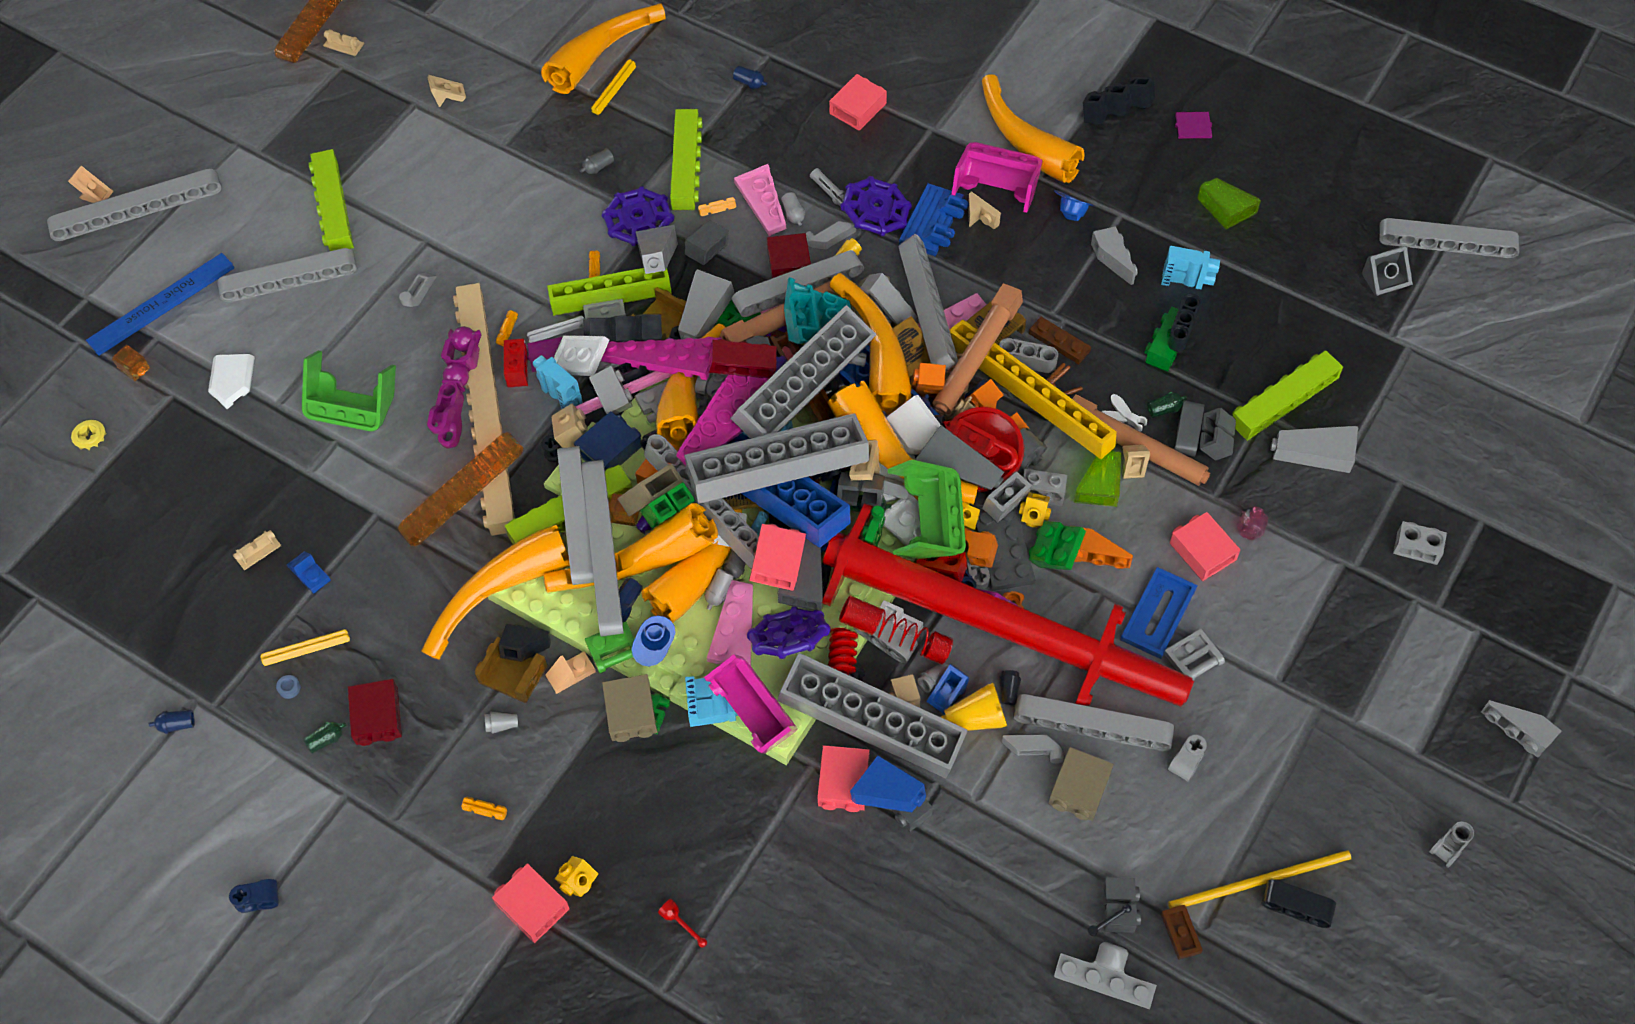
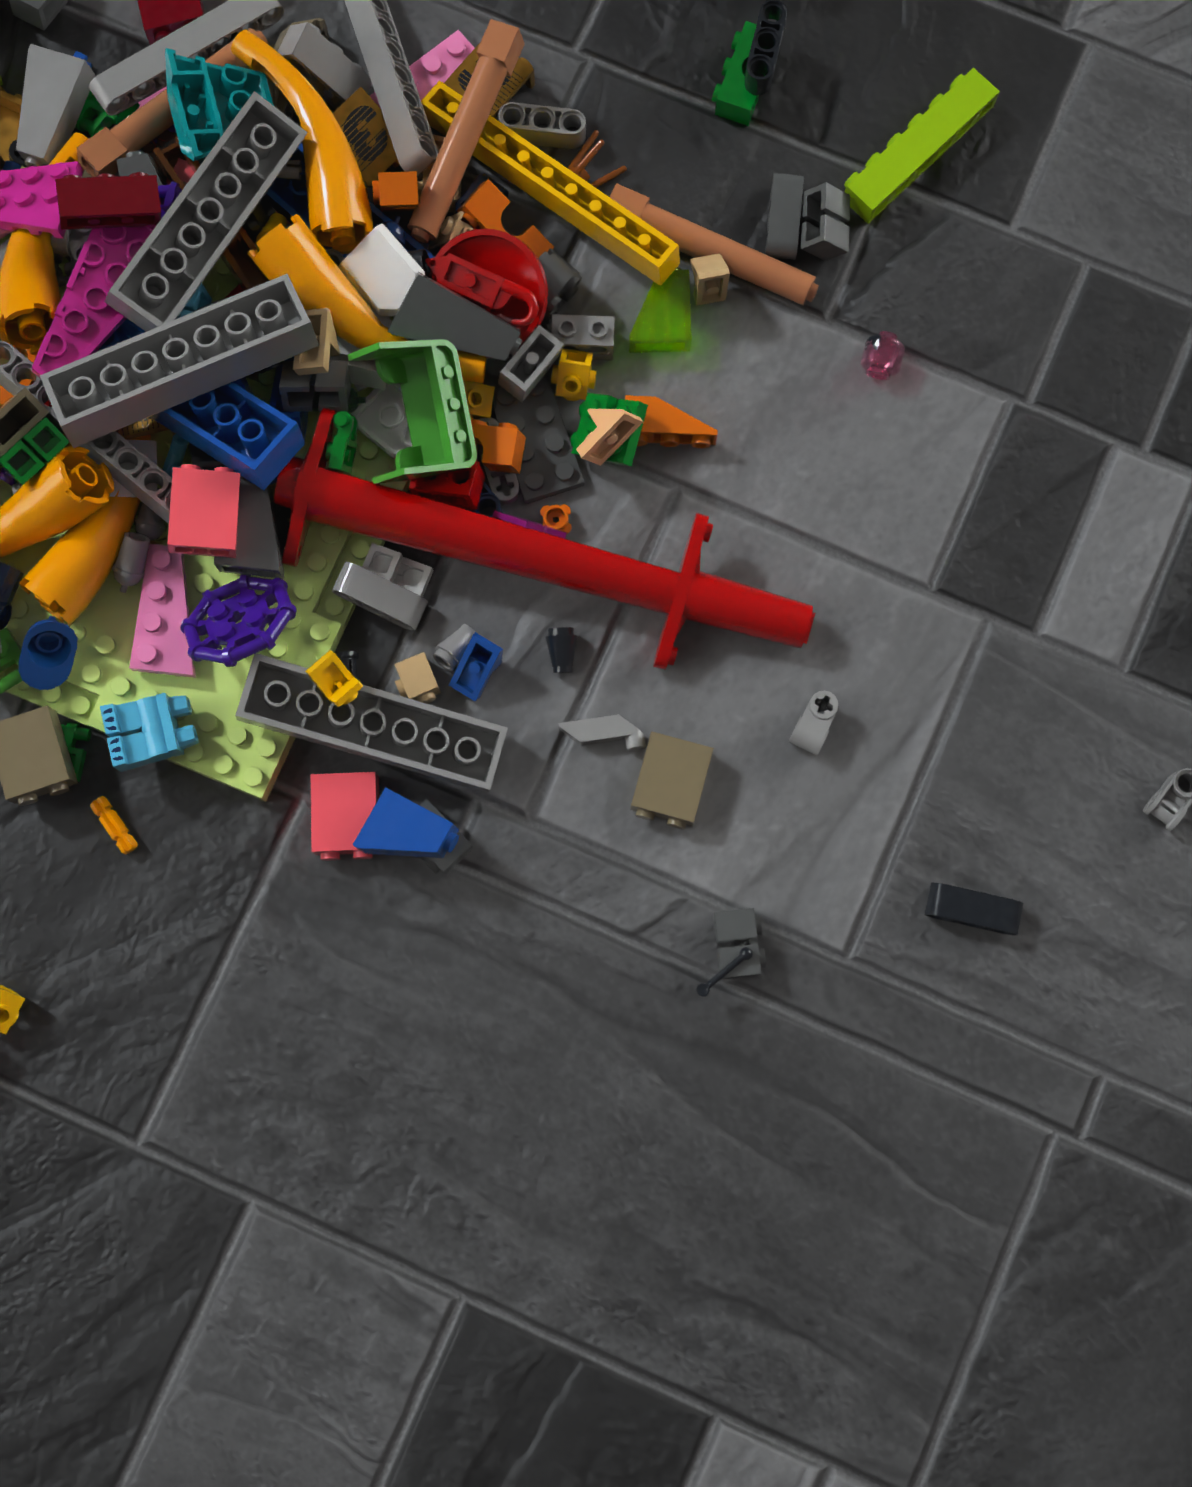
camera: 10 degrees left, 20 degrees up
red hinge [658,899,707,948] -> none
dark pink windscreen [704,654,798,754] -> none
red piece [827,627,858,675] -> none
red piece [839,595,953,665] -> none
yellow cone [941,683,1007,731] -> none
light grey beam [1014,694,1174,751] -> none
reddish brown plate [1029,316,1091,365] -> none
light grey plate [1054,942,1157,1009] -> none
white piece [1102,394,1147,431] -> none
blue piece [1120,567,1198,659] -> none
clear green piece [1147,392,1187,418] -> none
reddish brown plate [1161,905,1203,960] -> none
light grey plate [1164,629,1225,681] -> none
yellow piece [1168,850,1351,909] -> none
coral brick [1170,512,1241,581] -> none
light grey slope [1270,426,1358,473] -> none
light grey brick [1393,521,1447,565] -> none
none -> light orange axle [90,796,138,855]
none -> yellow bracket [305,650,363,707]
none -> light nougat slope [576,409,643,466]

